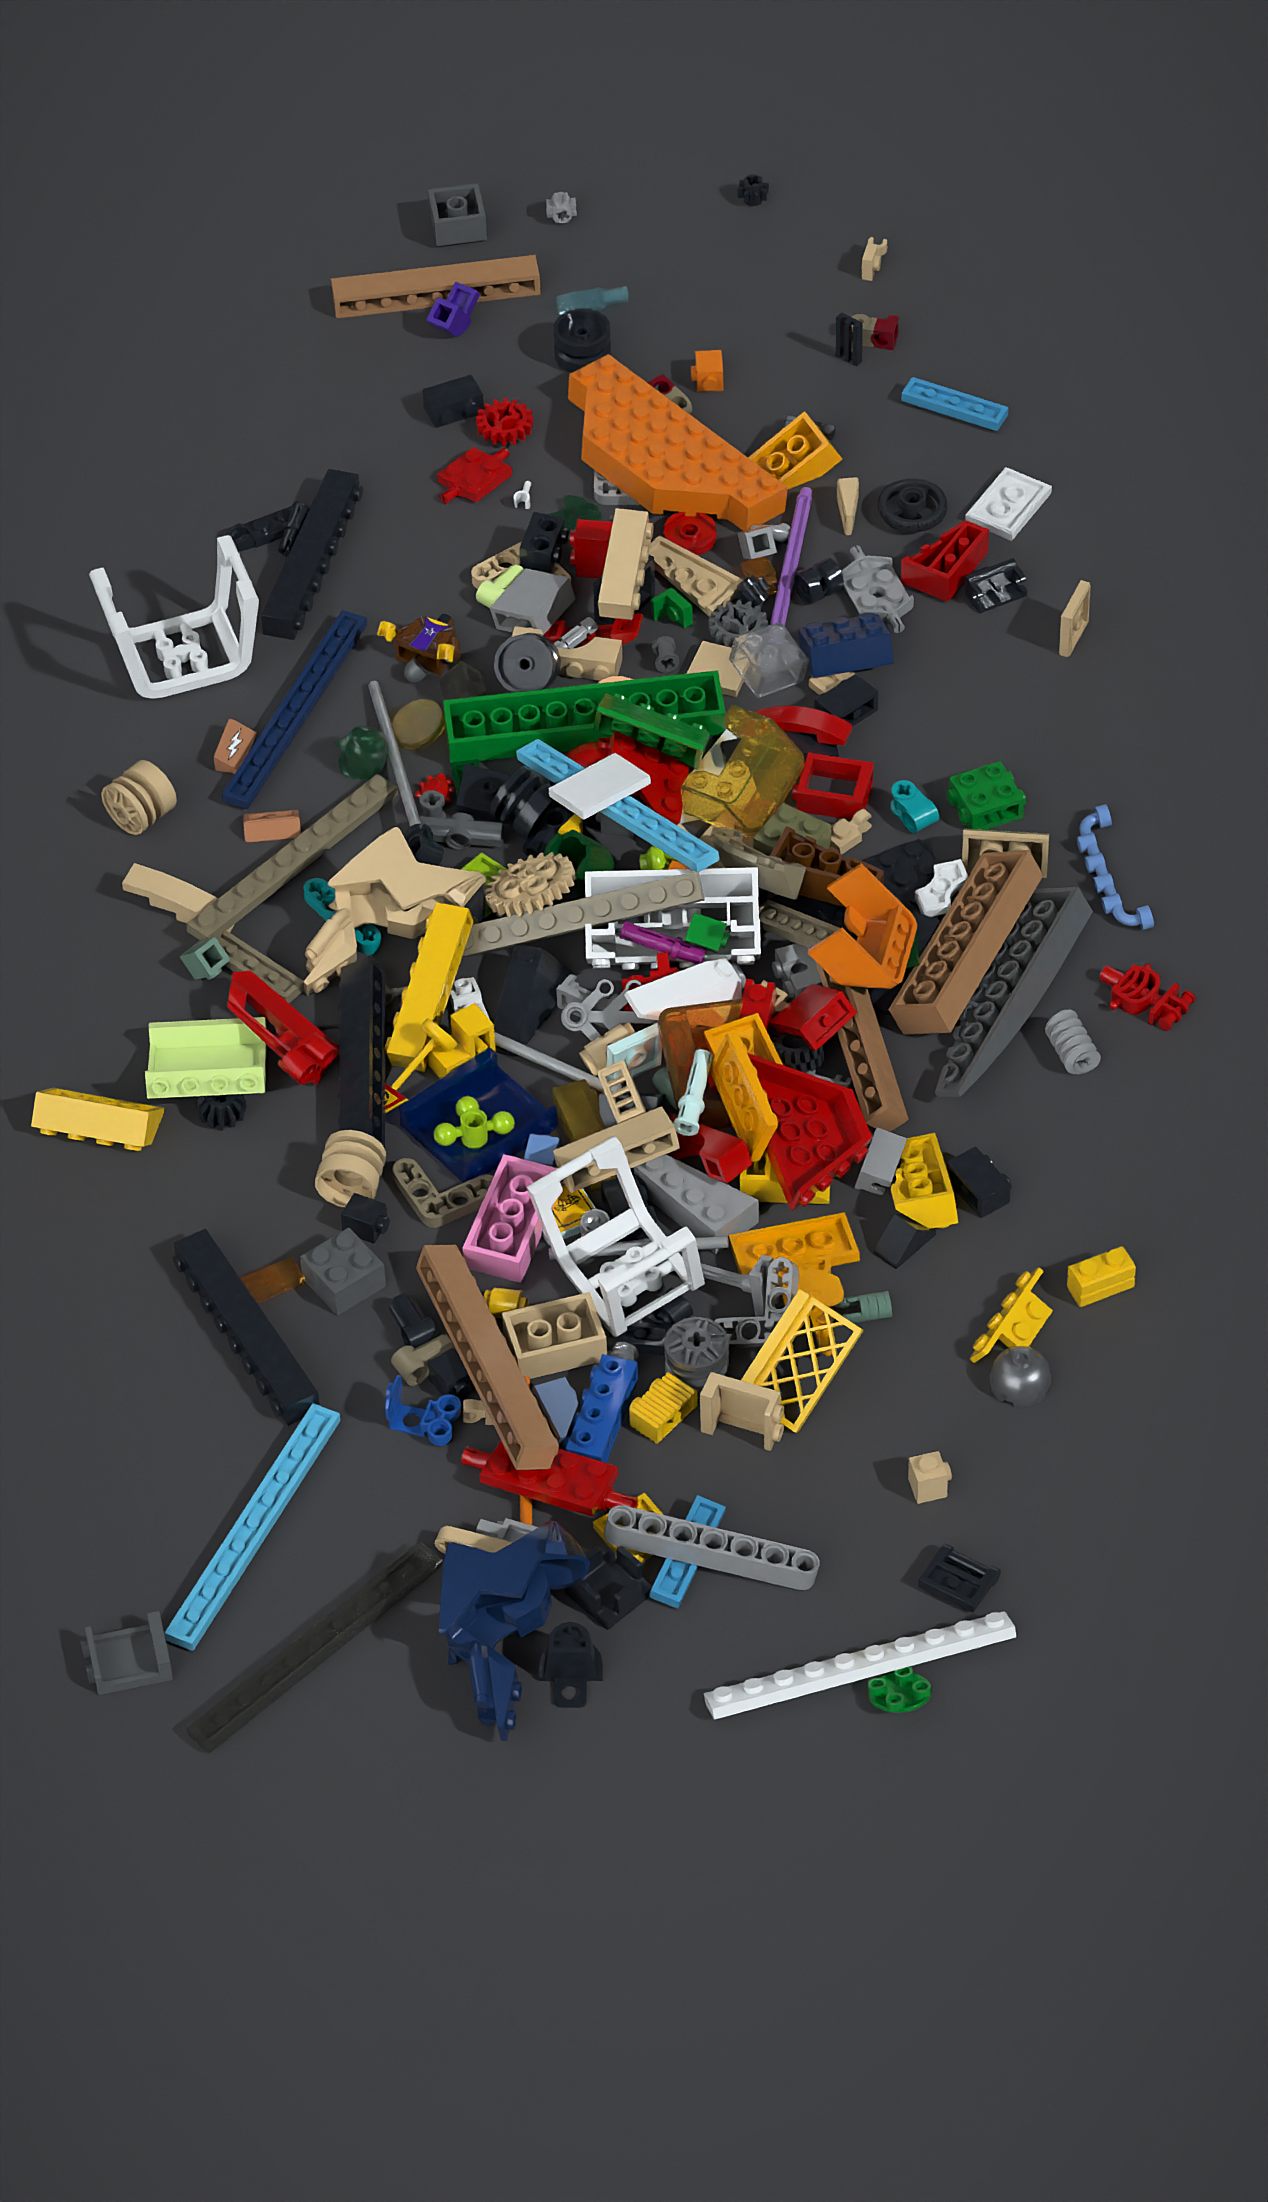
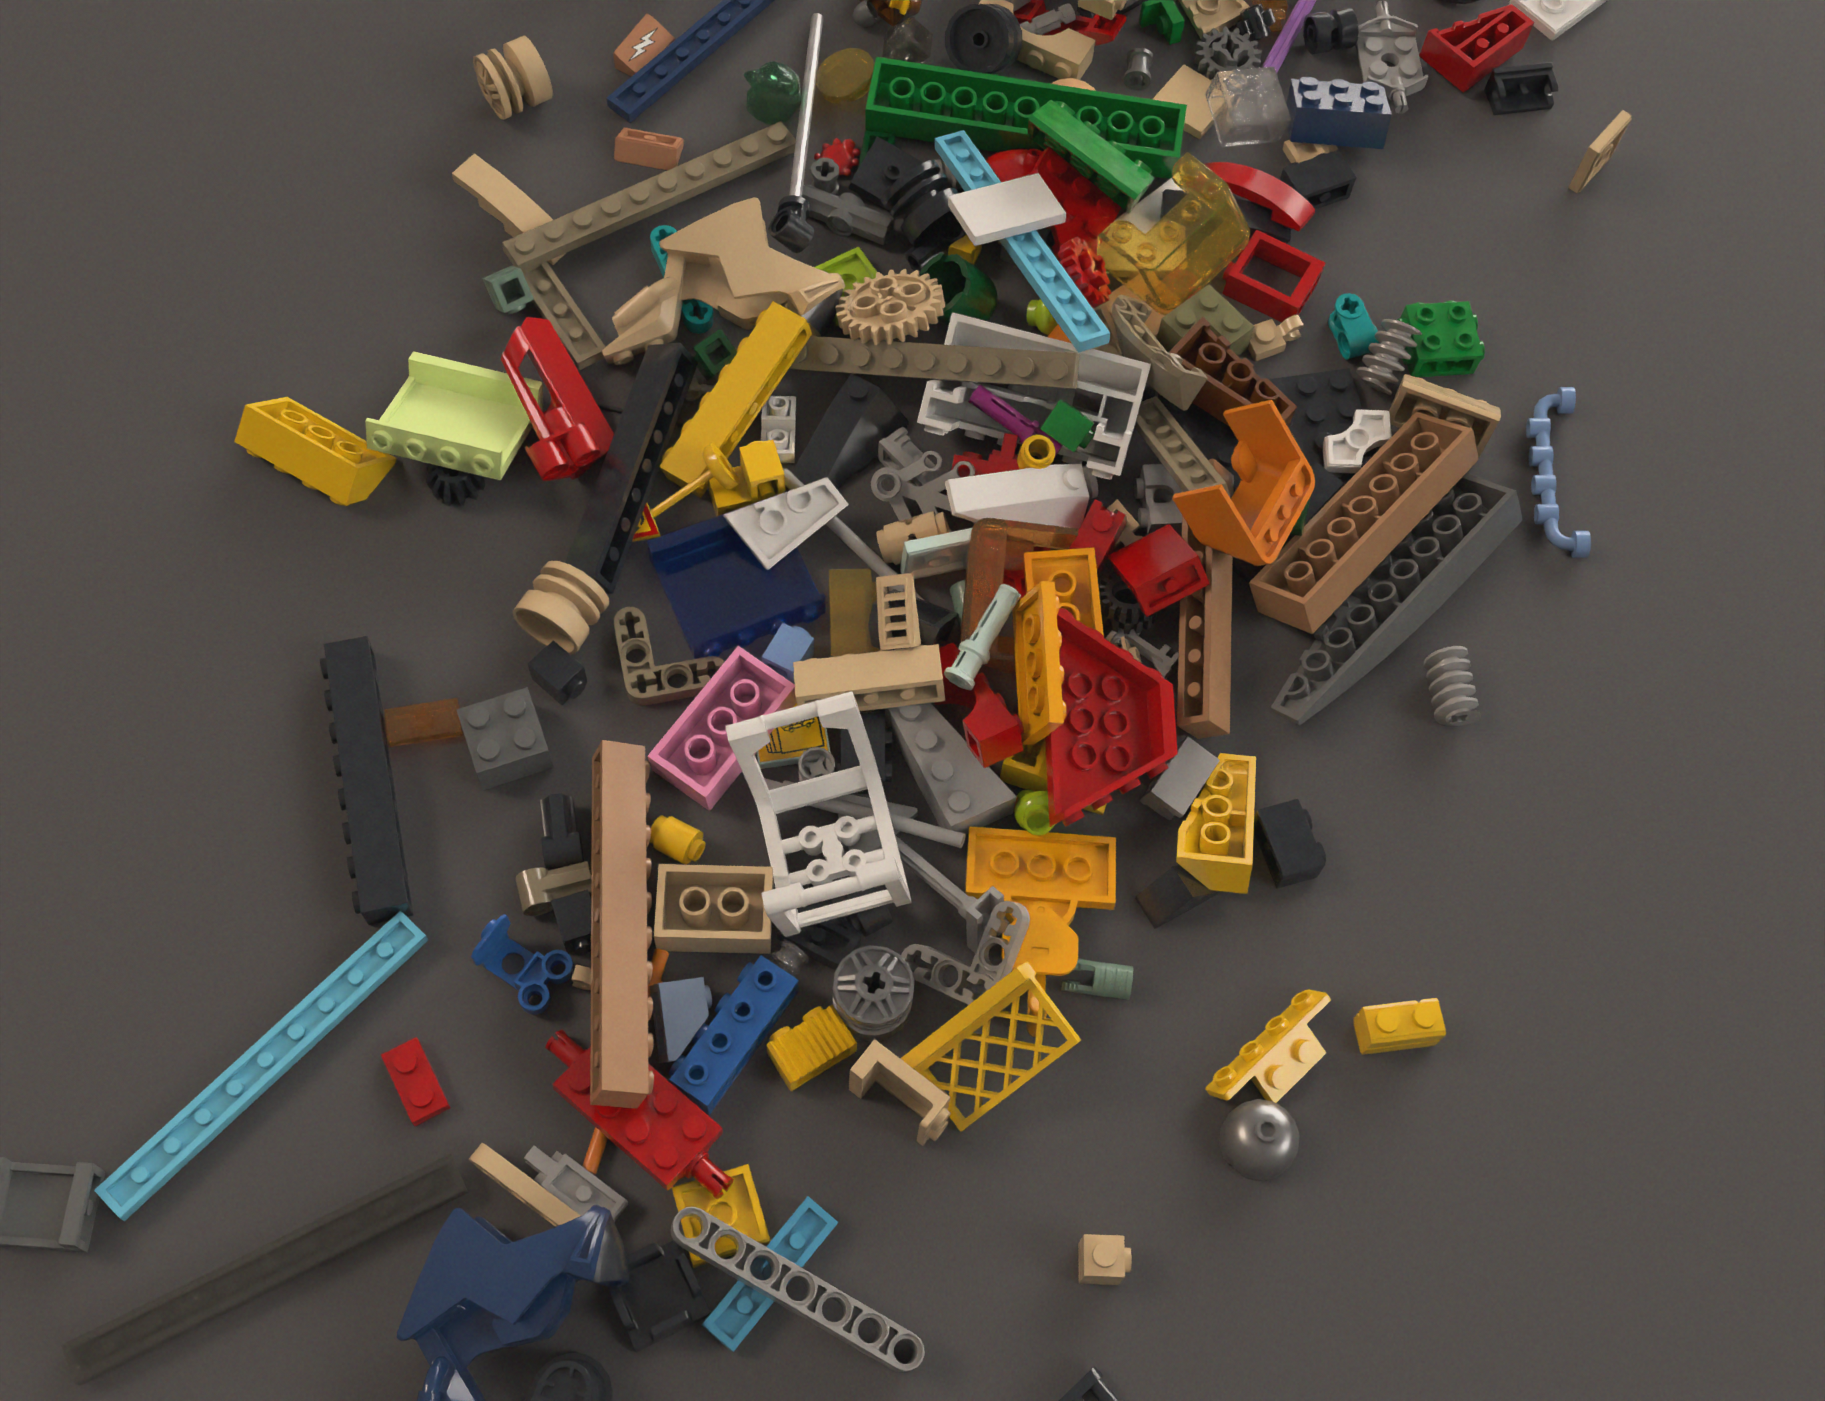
camera: 10 degrees right, 15 degrees up
lime piece [434,1096,515,1148] -> none
red torso [1099,963,1196,1031] -> none
none -> red plate [381,1037,451,1126]
none -> dark green brick [693,328,737,381]
none -> white wing [723,477,849,570]
none -> lime animal [1014,789,1056,835]
none -> yellow brick [1017,435,1055,469]
none -> red gear [1057,237,1111,309]
none -> light grey piece [1356,319,1422,395]

